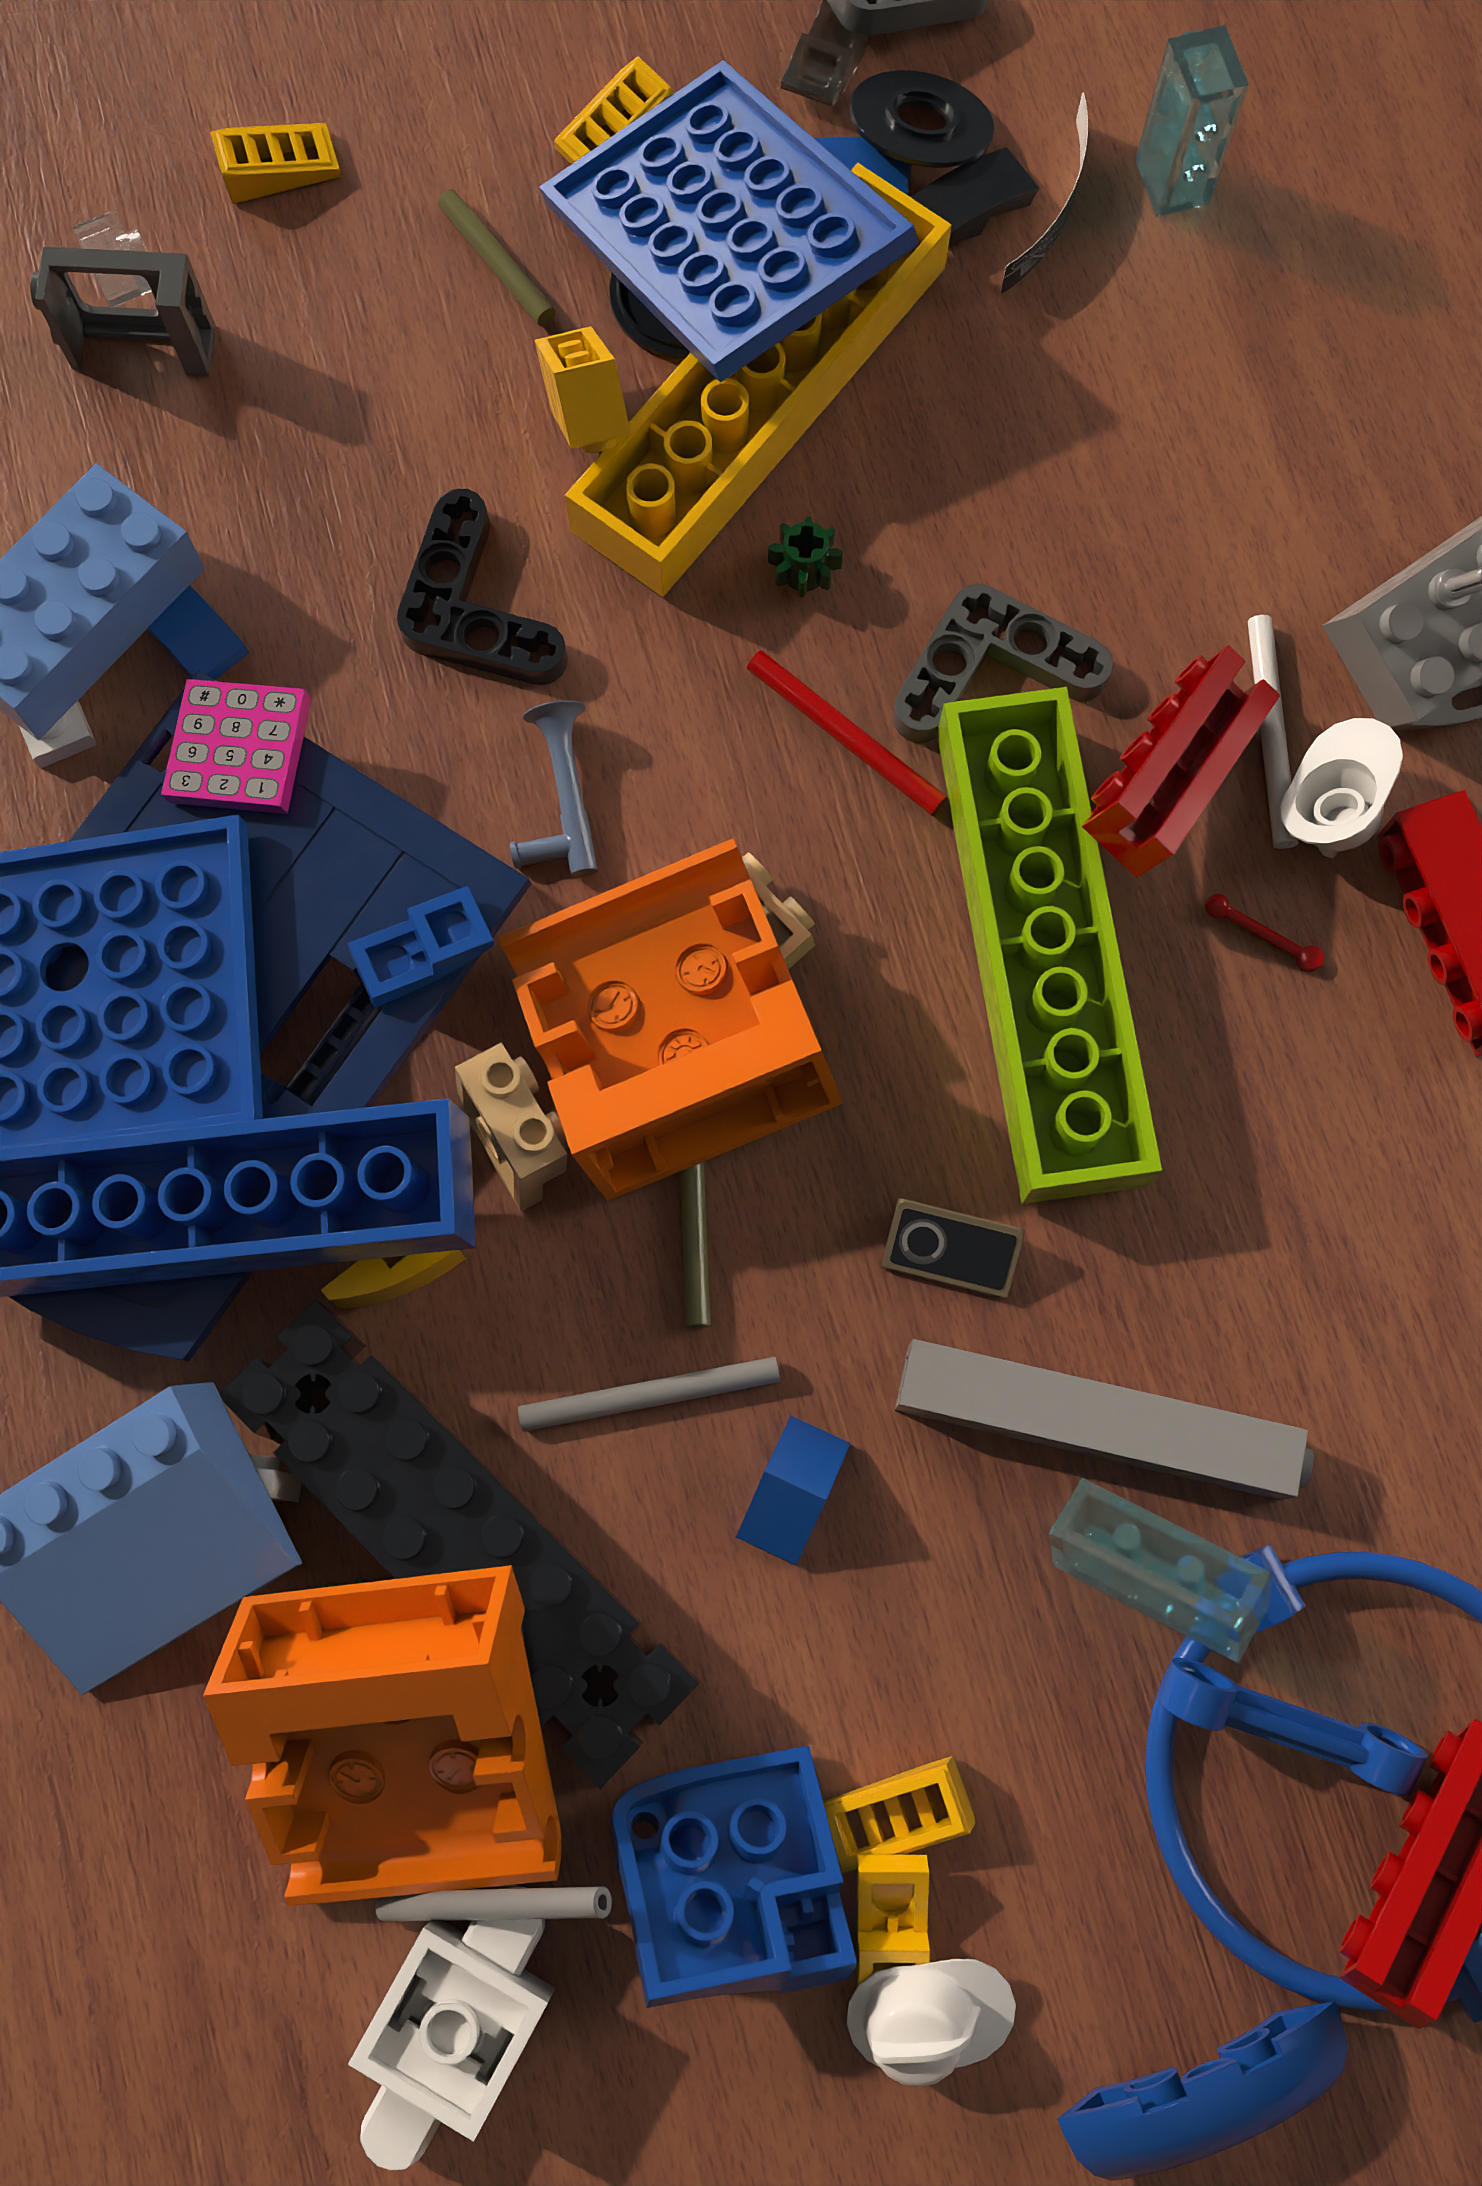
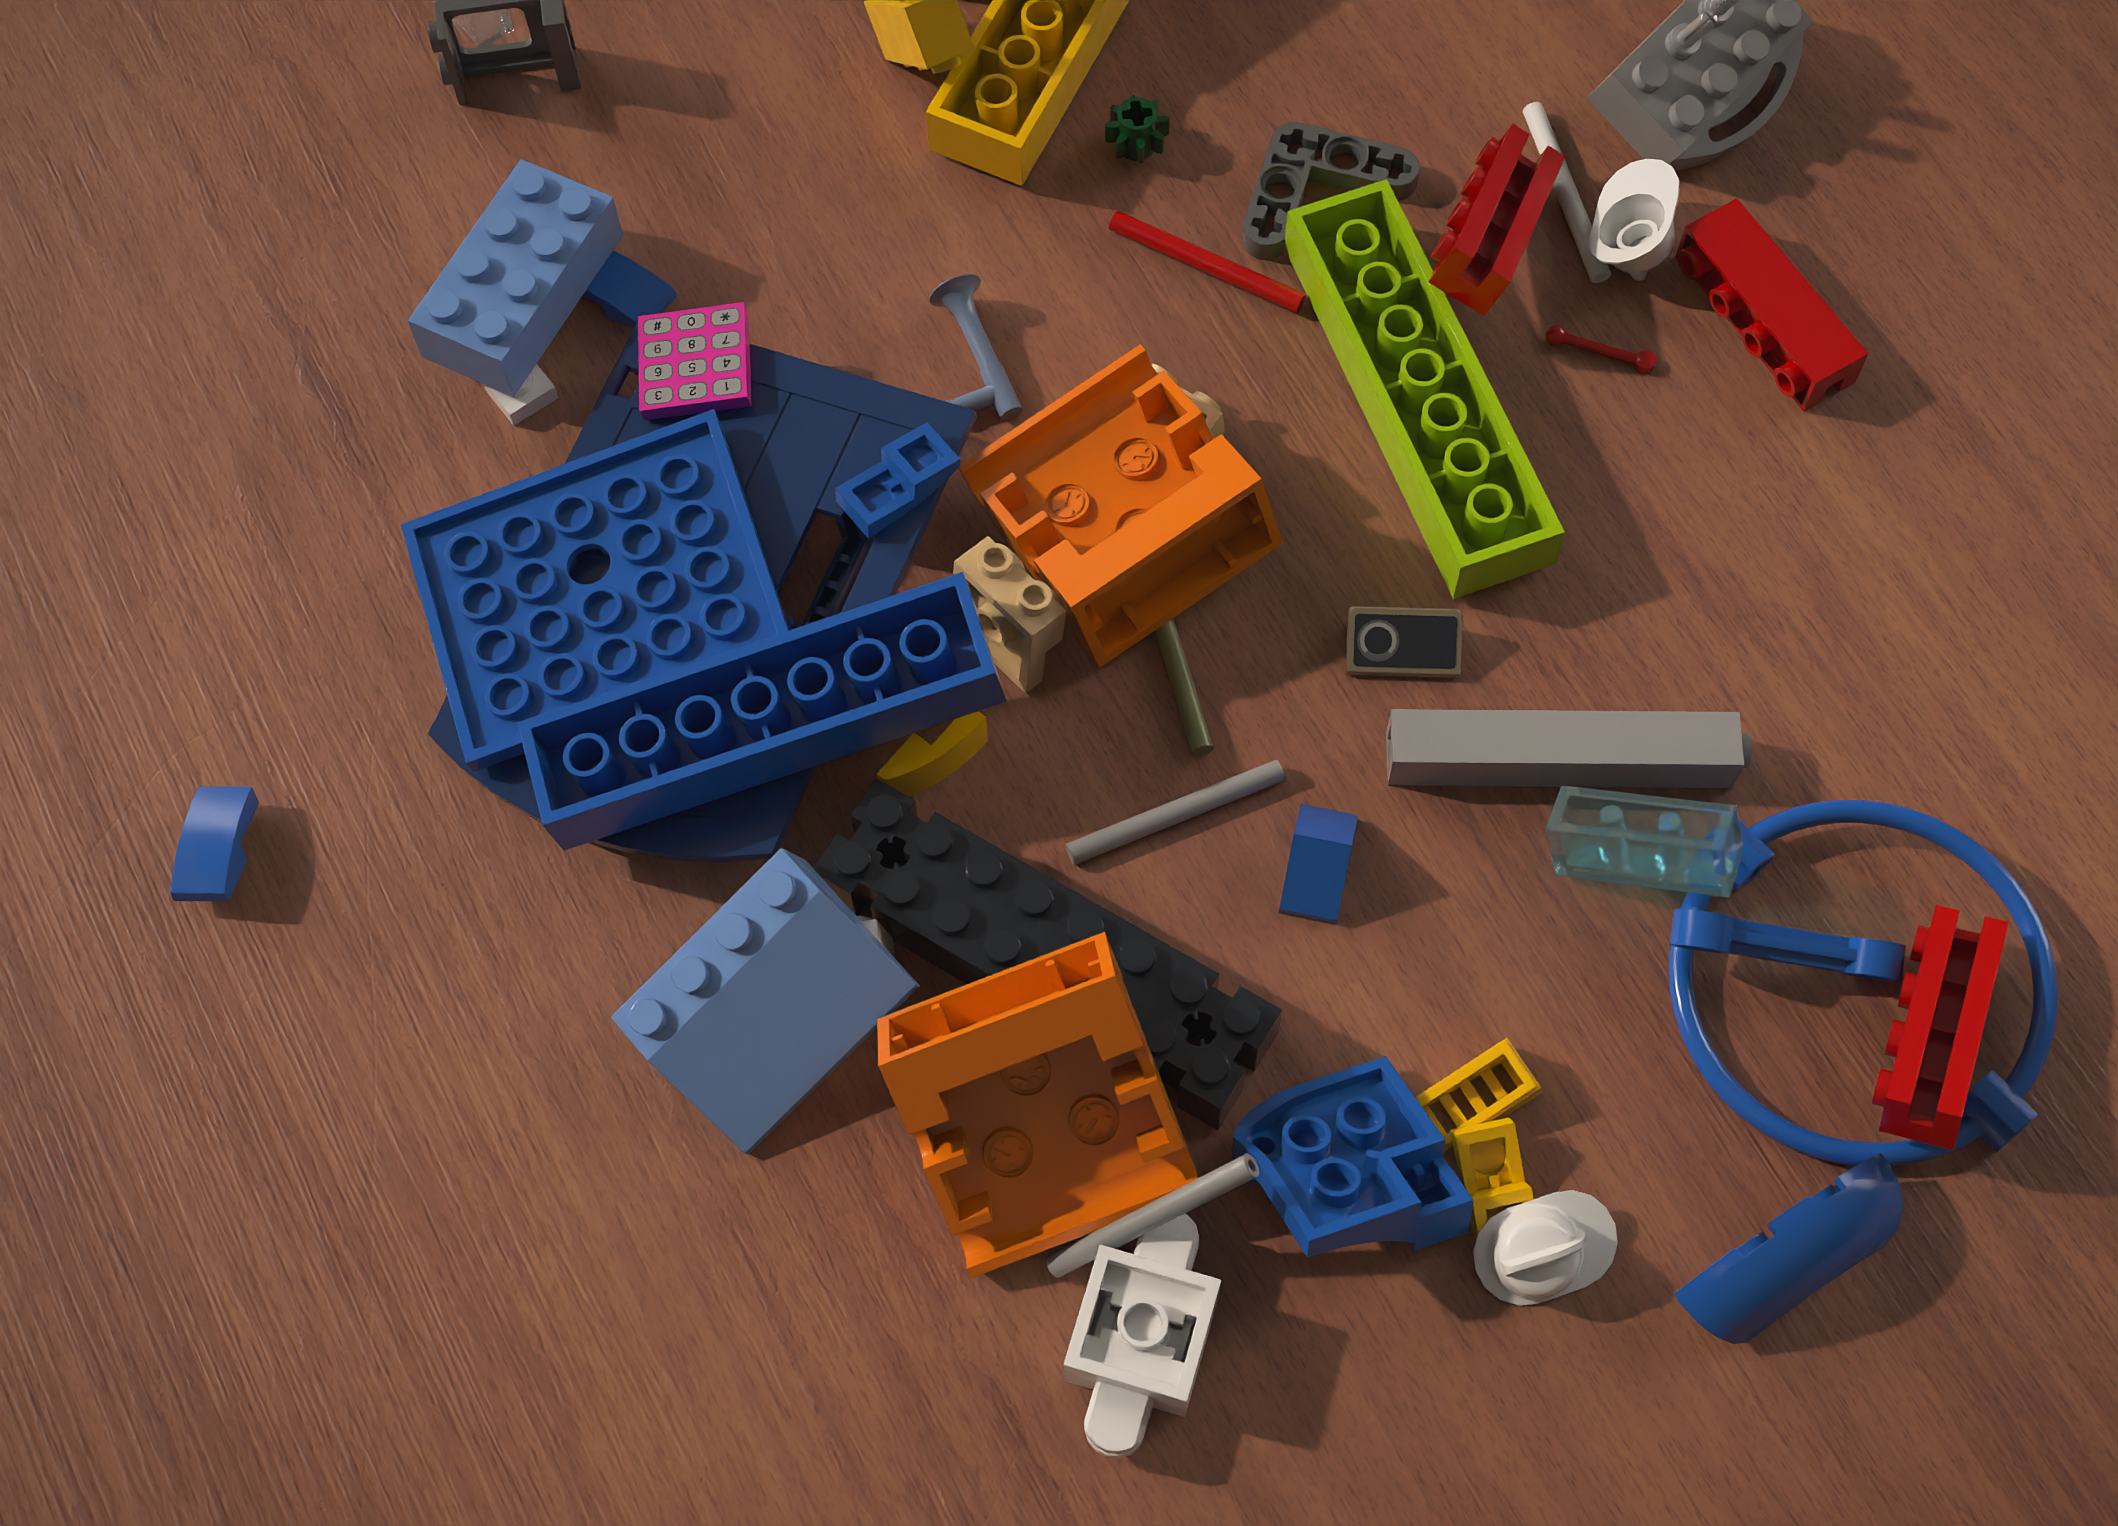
camera: 10 degrees left, 10 degrees down
black beam [396,488,568,685] -> none

